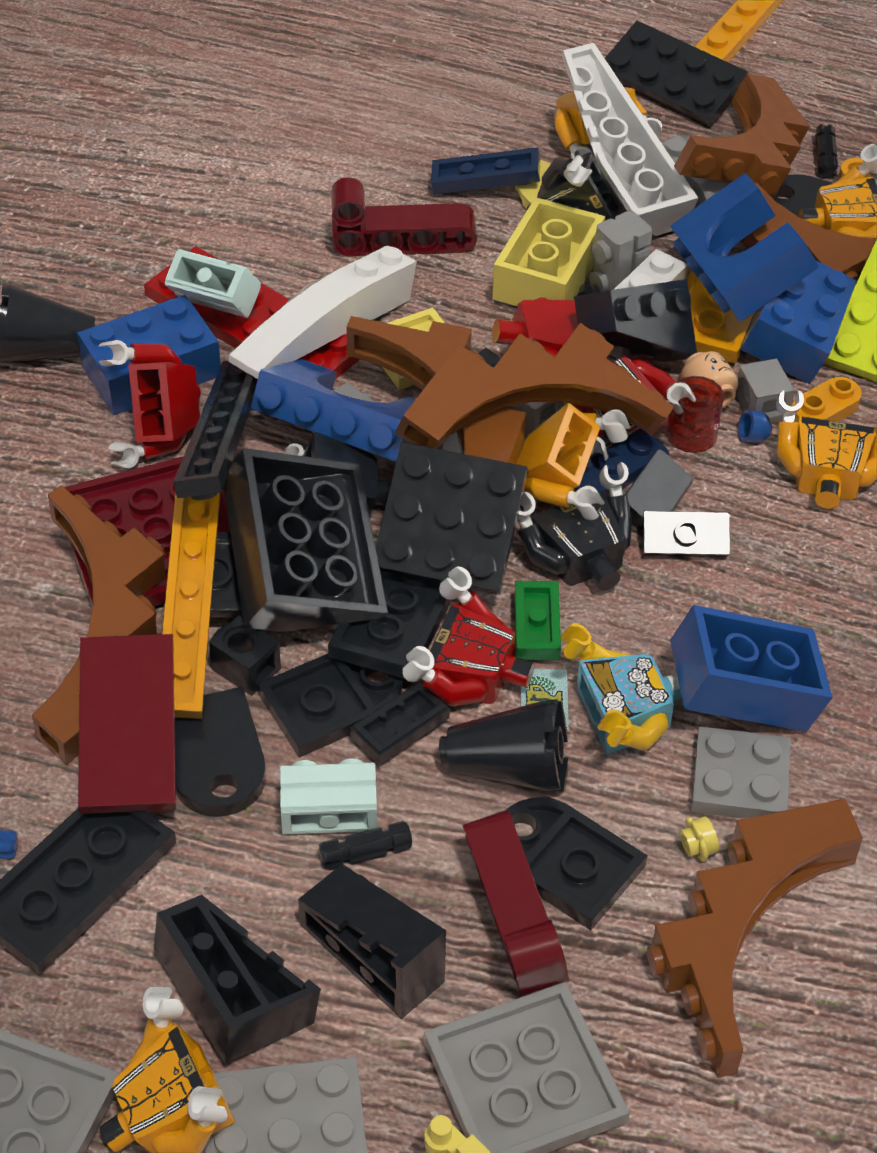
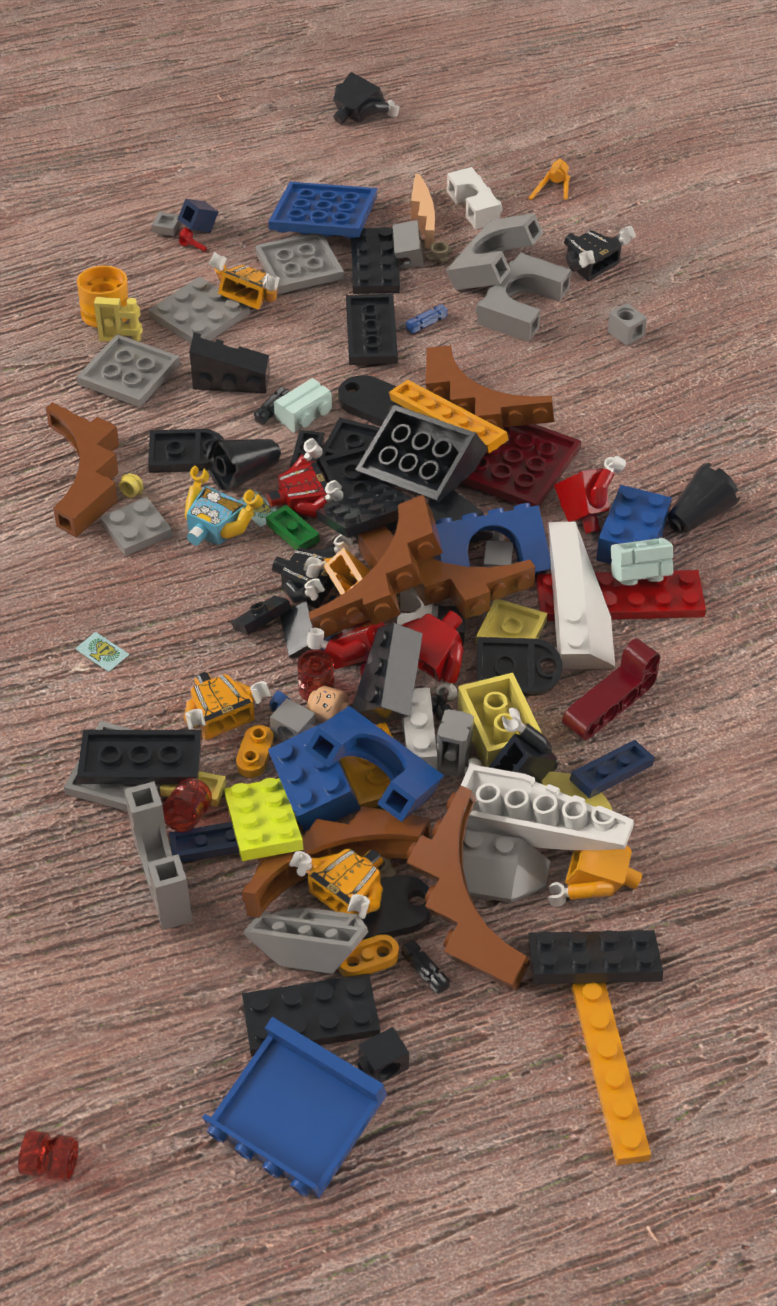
camera: 140 degrees right, 0 degrees up
dark red tile [78,634,176,814] -> none
black wedge [154,895,321,1064] -> none
black plate [174,360,258,501] -> none
dark red beam [462,809,569,997] -> none
blue brick [670,605,833,732] -> none
none -> black tile [476,637,562,696]

